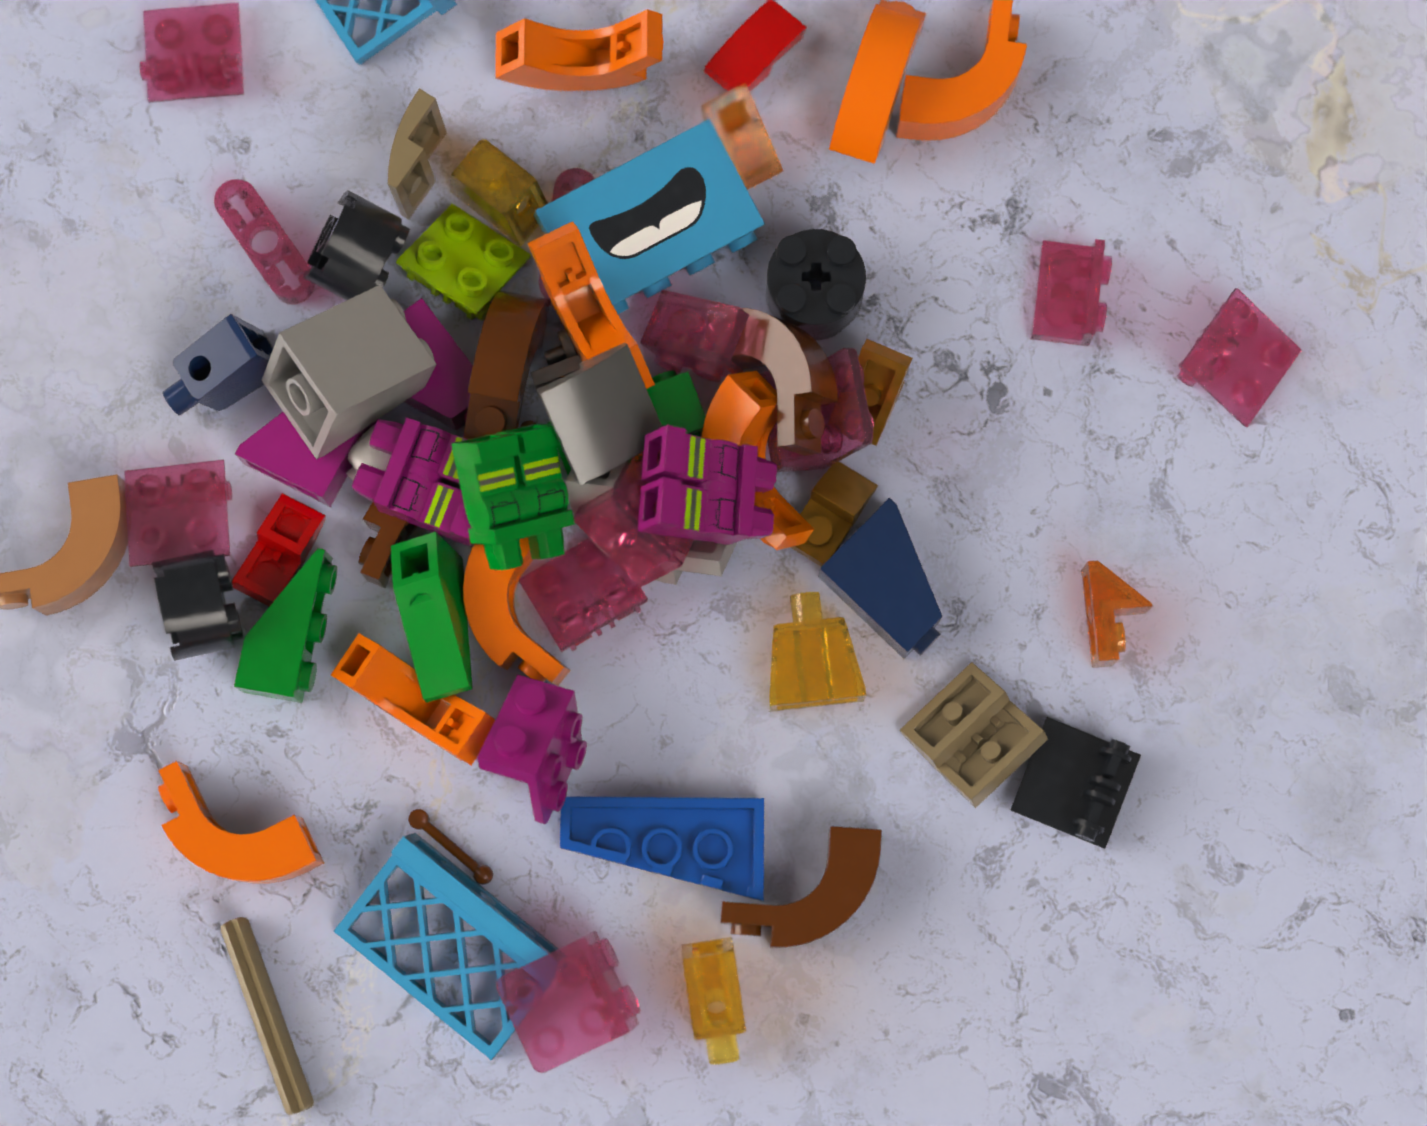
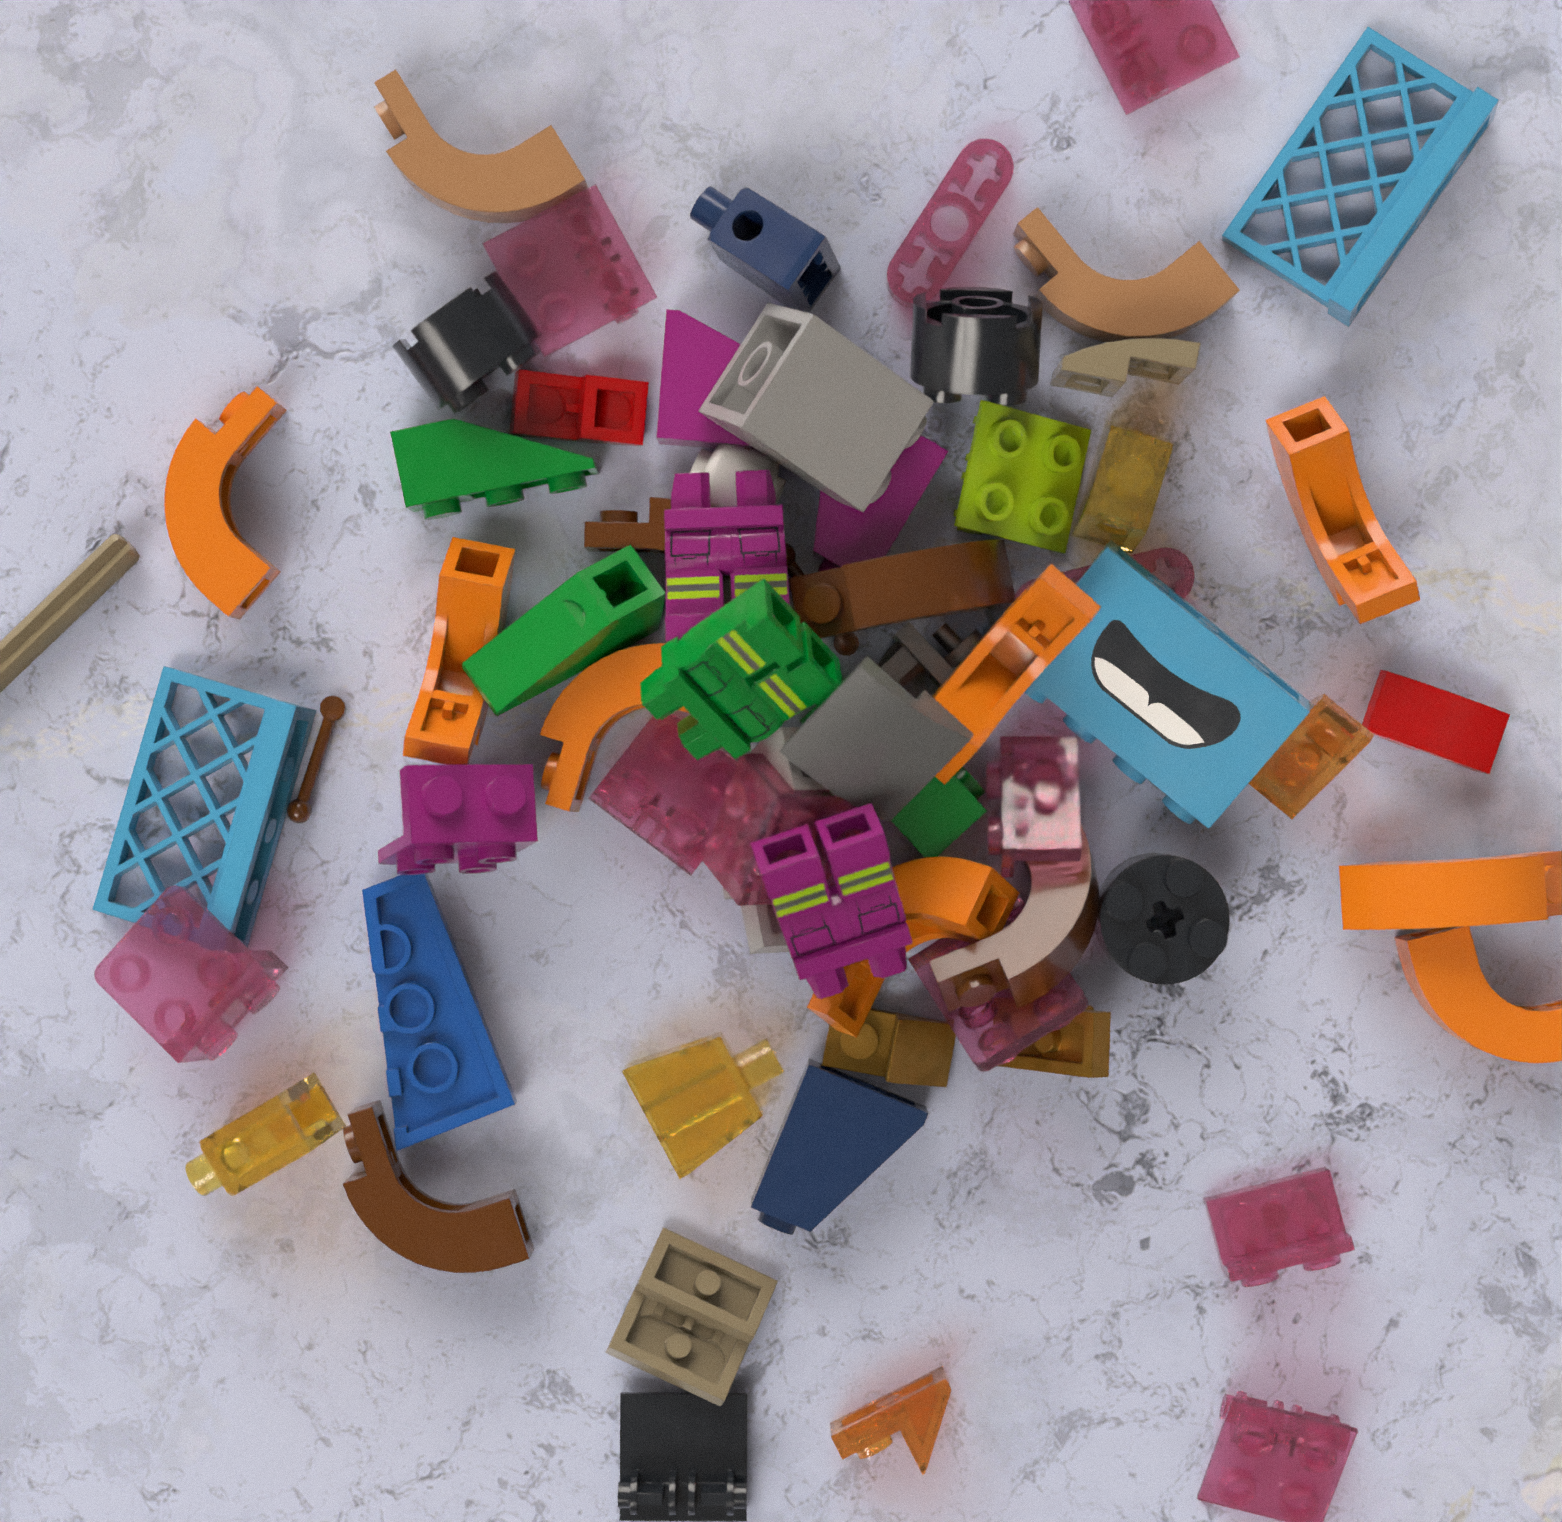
camera: 65 degrees right, 10 degrees up
none -> medium nougat arch [1013,207,1240,343]

